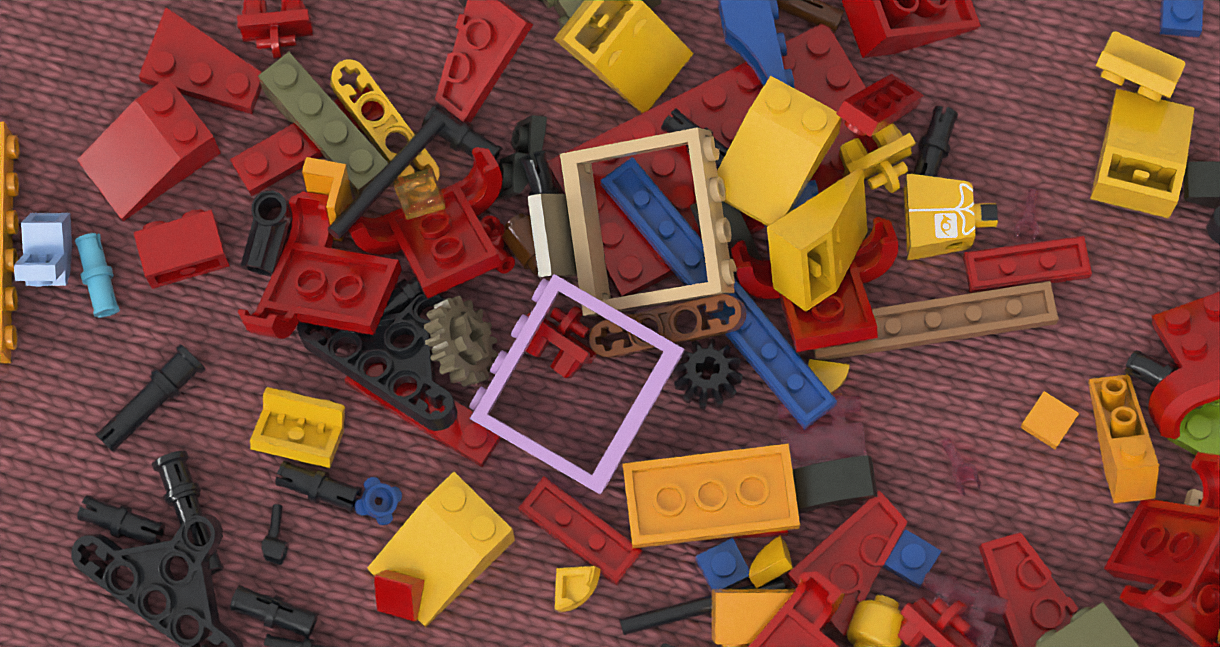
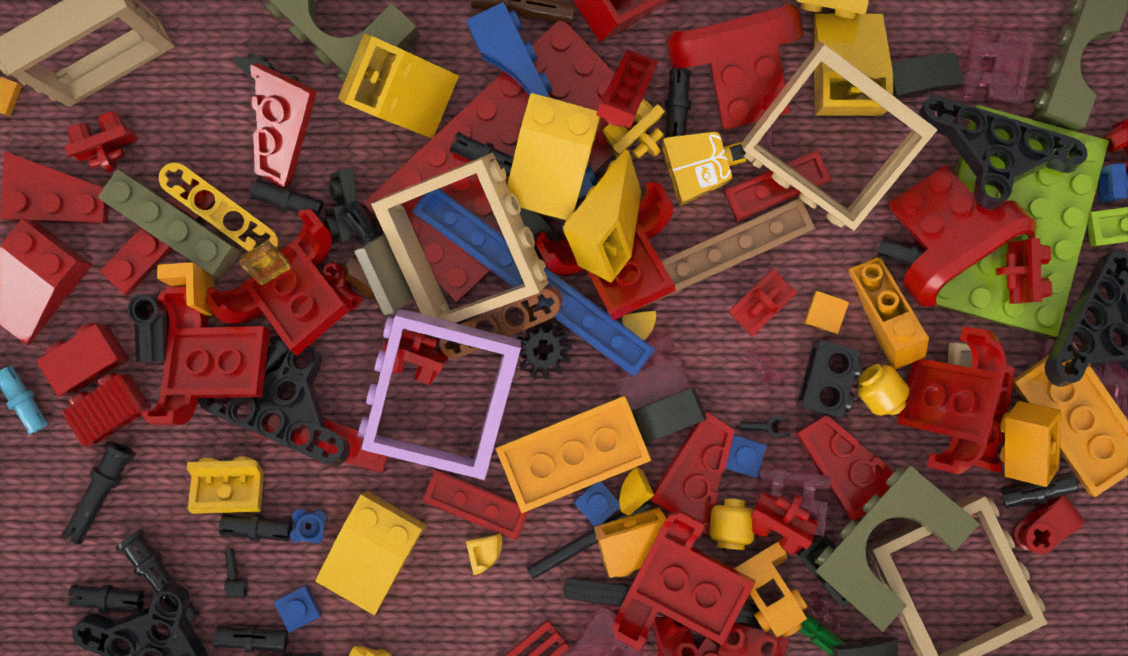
camera: 20 degrees left, 15 degrees up
black bar [327,115,445,240] -> none
red slope [374,570,424,622] -> none
dark tan gear [424,296,499,387] -> none
none -> red brick [61,372,151,448]
none -> blue plate [274,584,322,633]
none -> red piece [665,2,803,130]
none -> red hips [728,268,797,337]
none -> black hand [740,416,791,438]
none -> tan window [741,41,937,231]
none -> black brick [796,340,863,418]
none -> yellow head [857,364,910,416]

